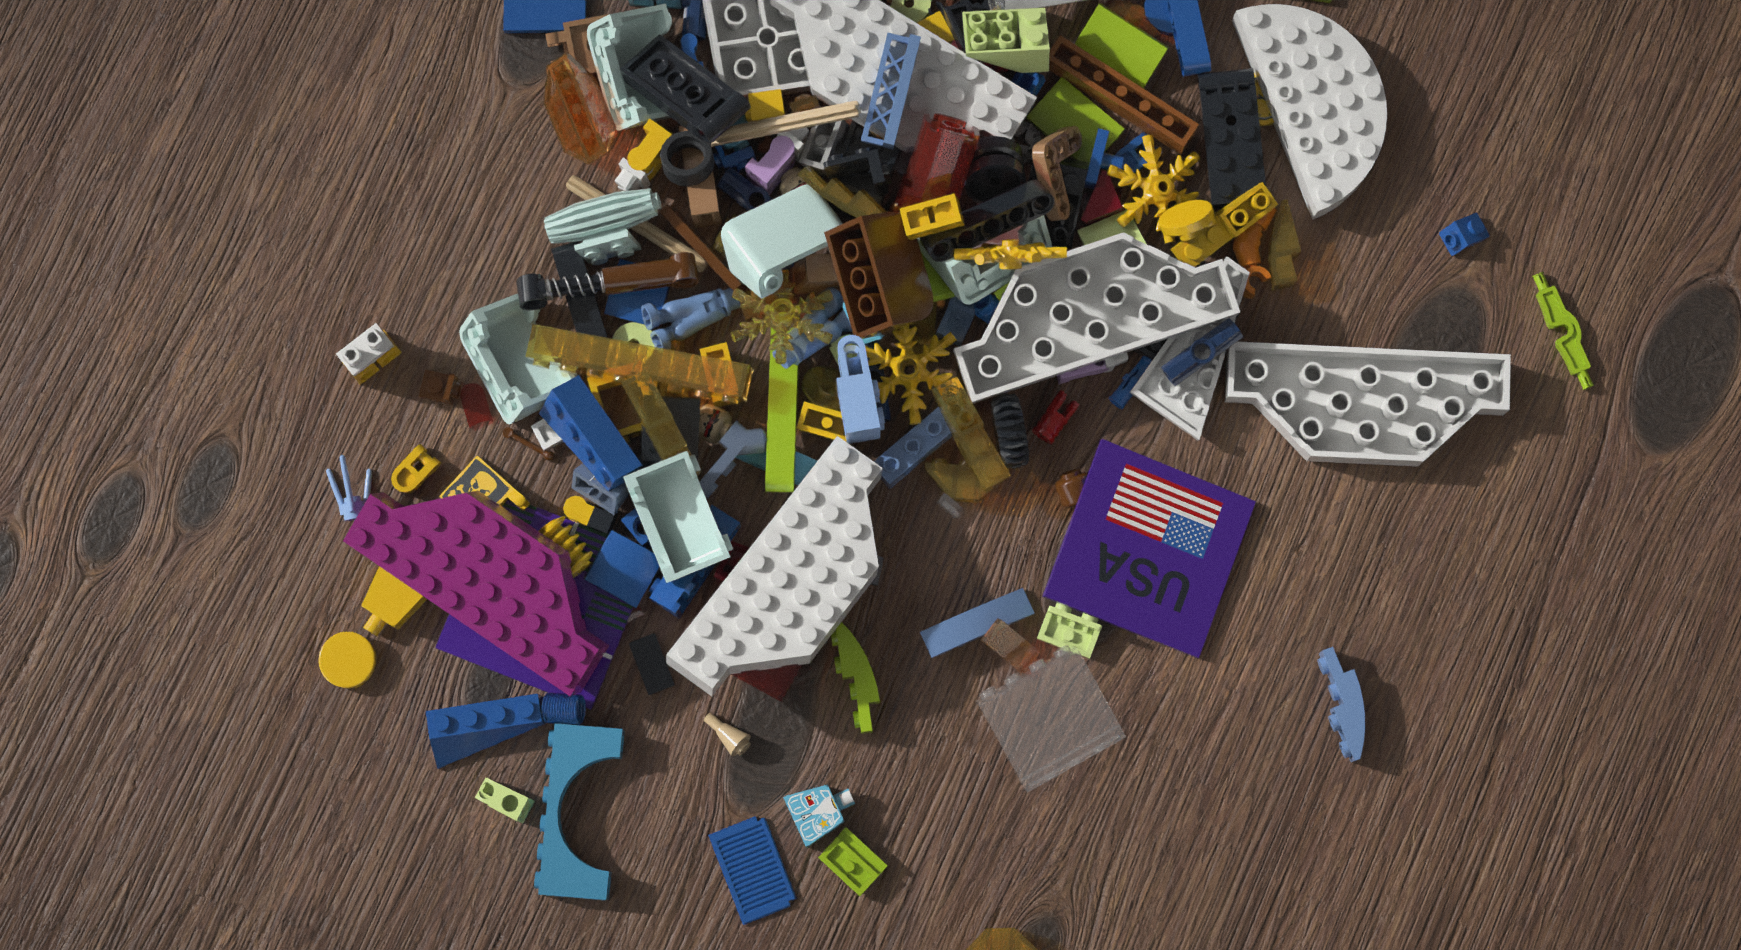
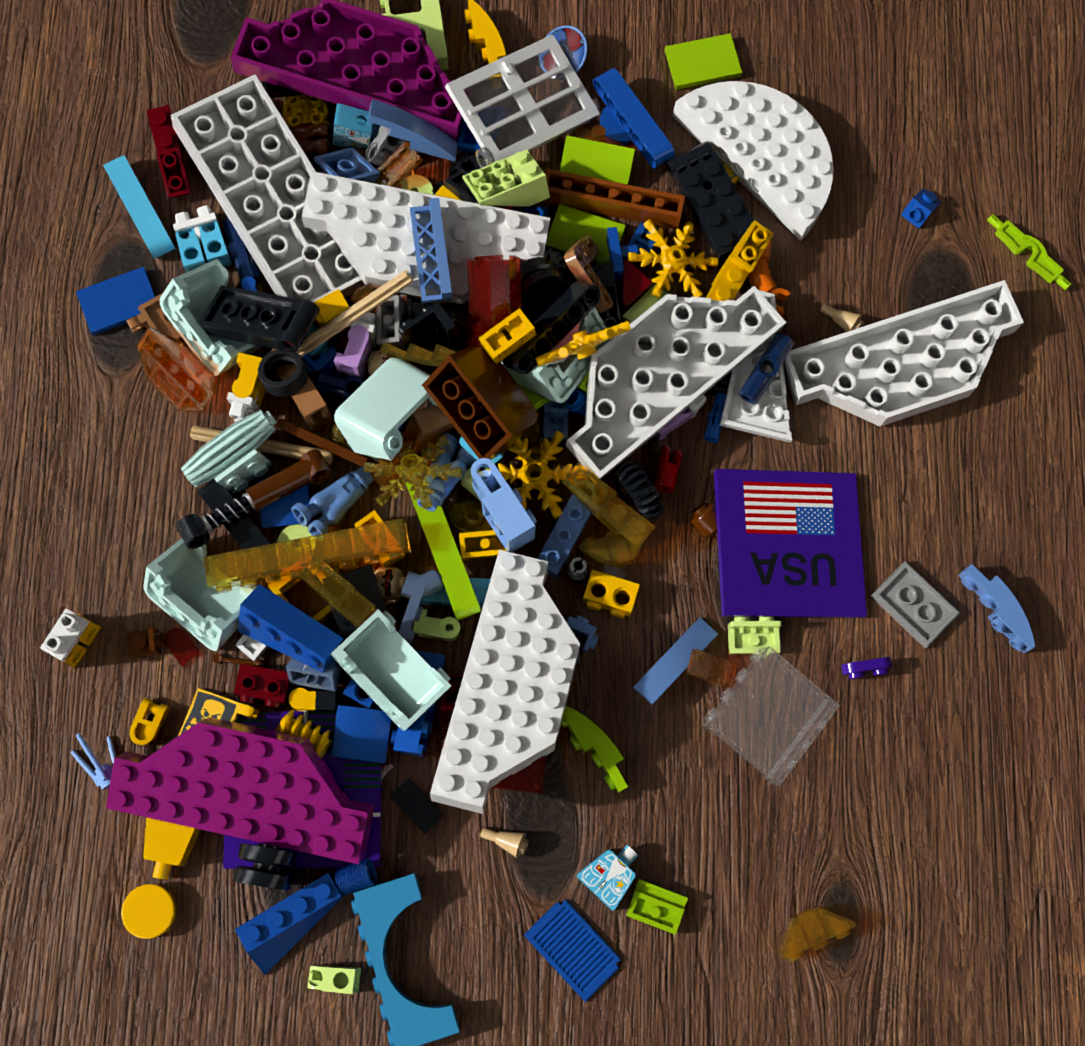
camera: 30 degrees left, 5 degrees down
yellow tile [1158,200,1217,241] -> none
clear yellow slope [1268,199,1301,291] -> none
none -> black wheel [232,843,298,890]
none -> dark red brick [233,664,292,709]
none -> yellowish green leg [413,609,460,641]
none -> medium blue bracket [567,615,599,654]
none -> dark grey pin [568,557,587,583]
none -> yellow brick [582,570,640,618]
none -> tan cone [820,303,864,332]
none -> dark purple plate [841,657,893,680]
none -> light grey tile [870,561,960,648]

